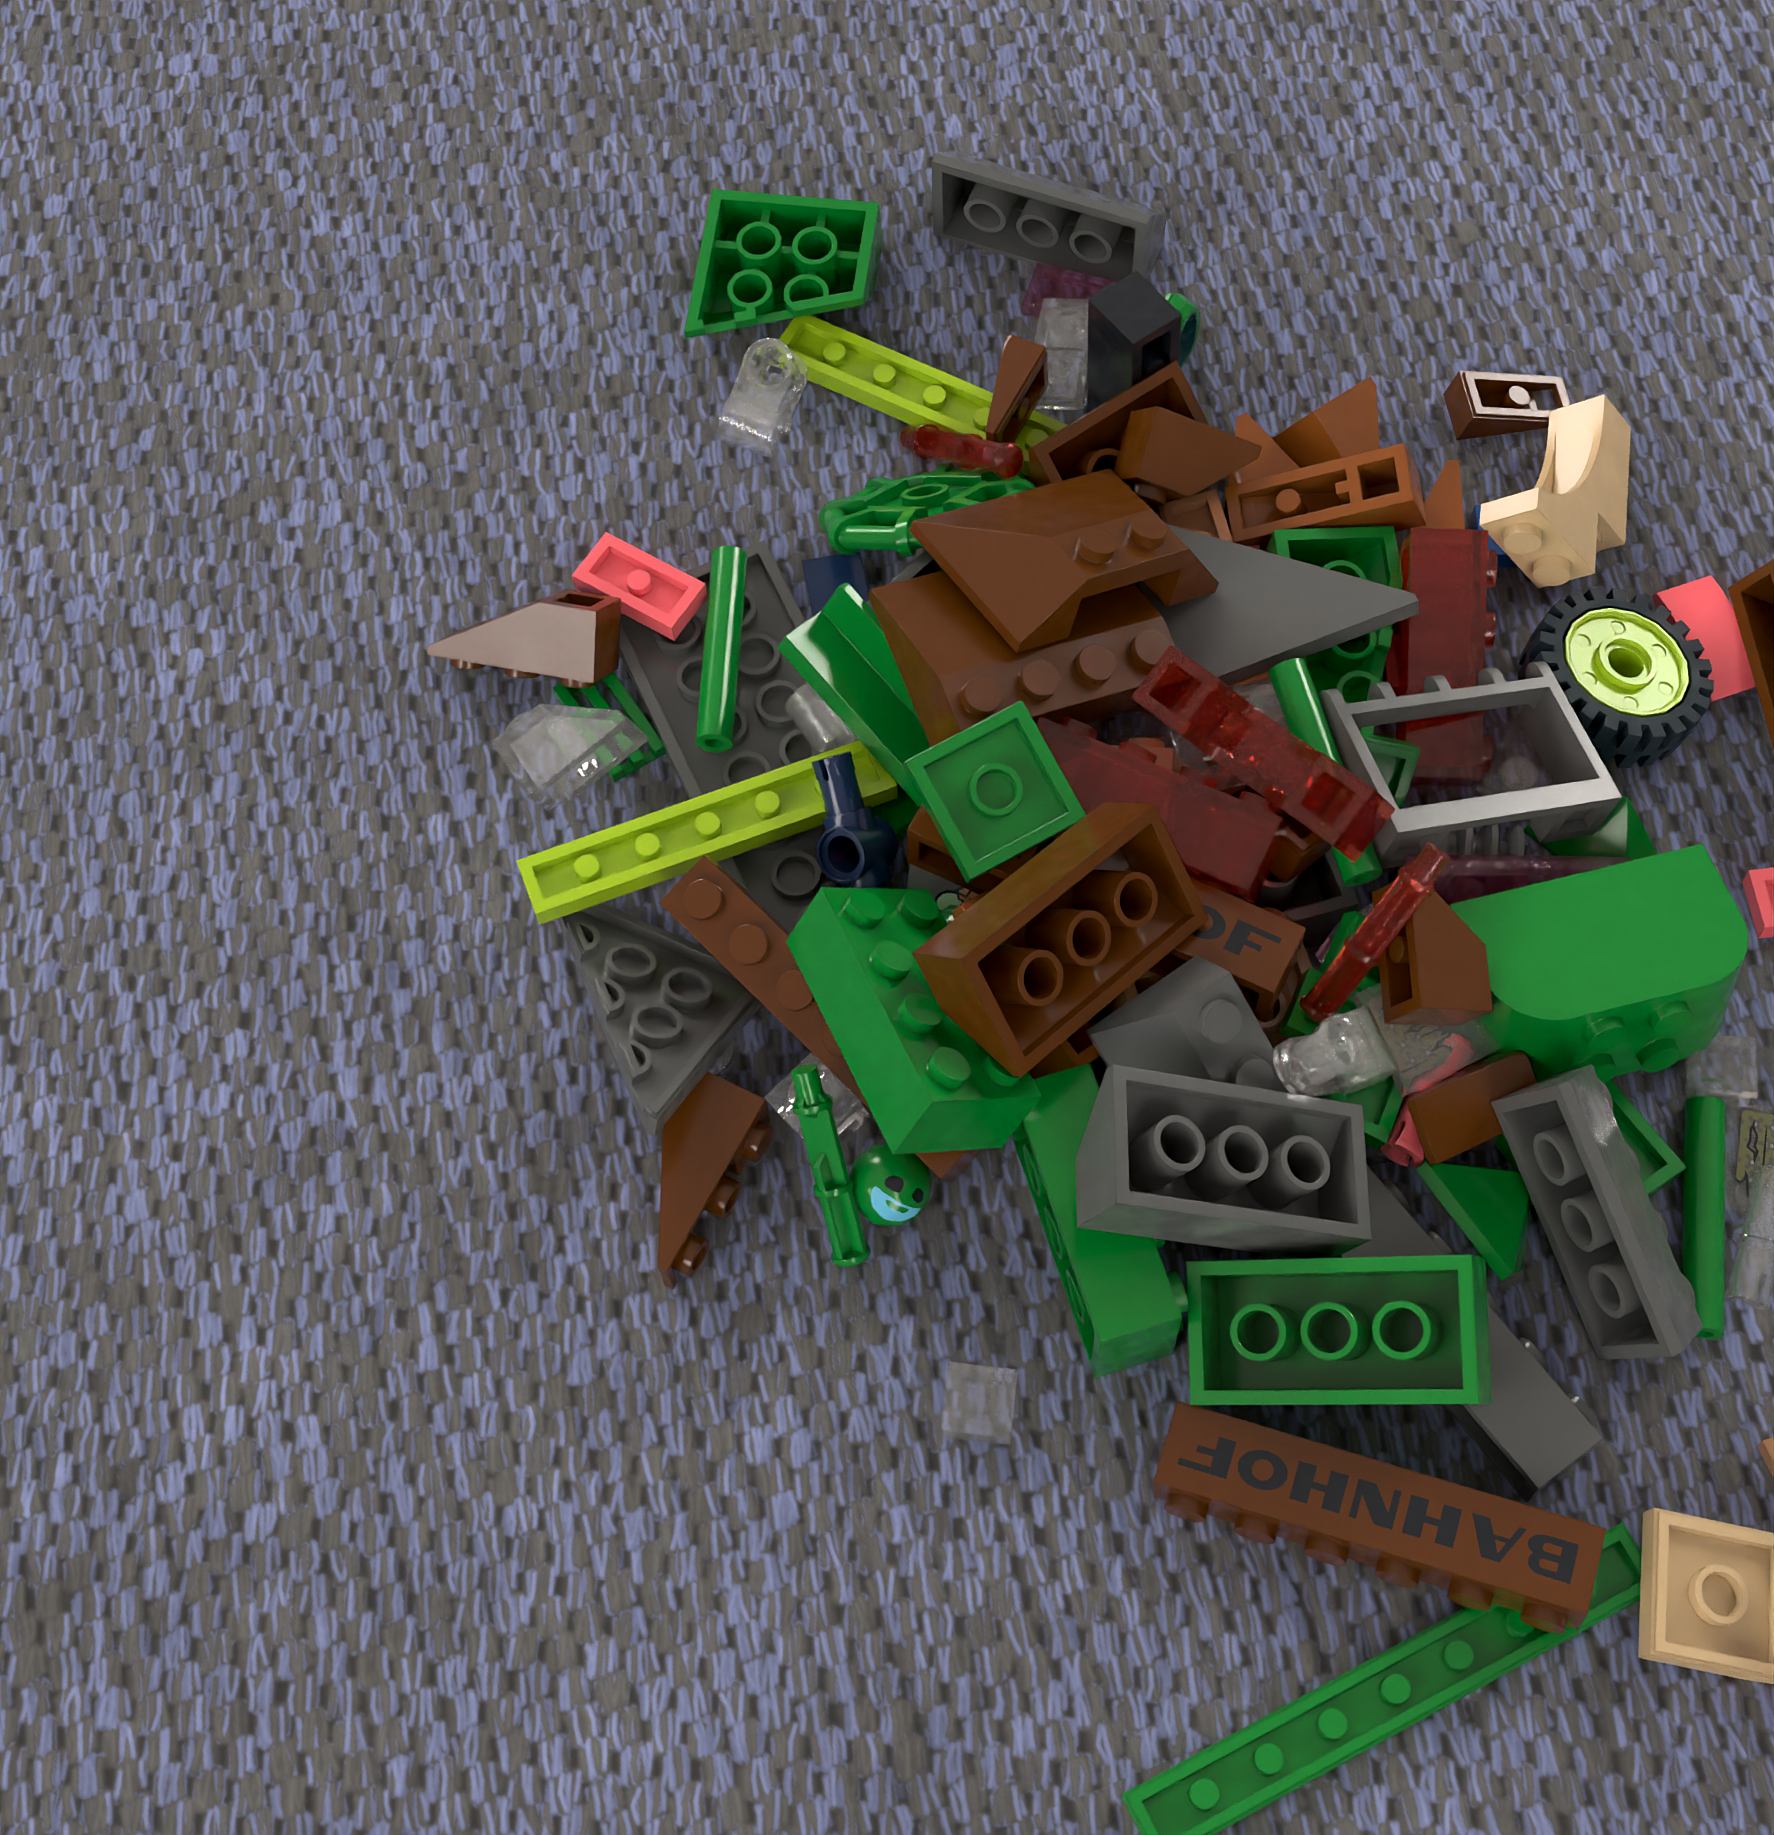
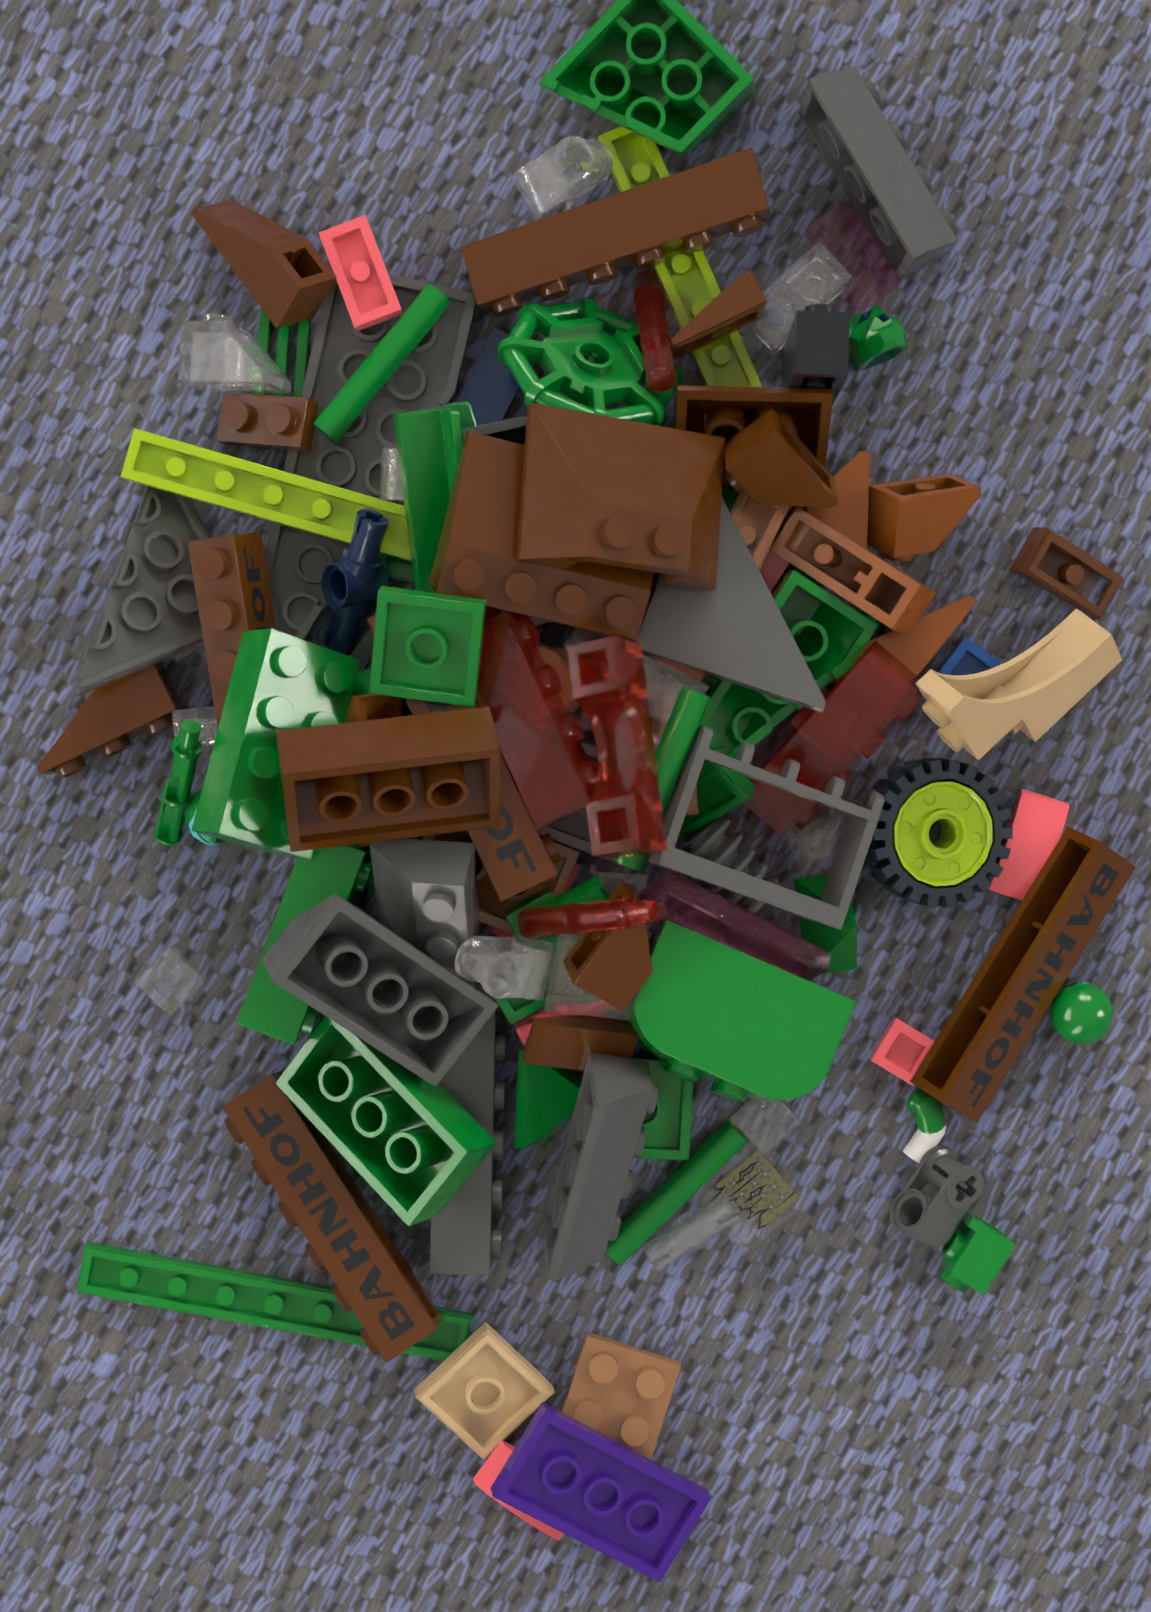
camera: 35 degrees right, 25 degrees up
none -> reddish brown plate [216,392,318,452]
none -> reddish brown brick [461,148,771,317]

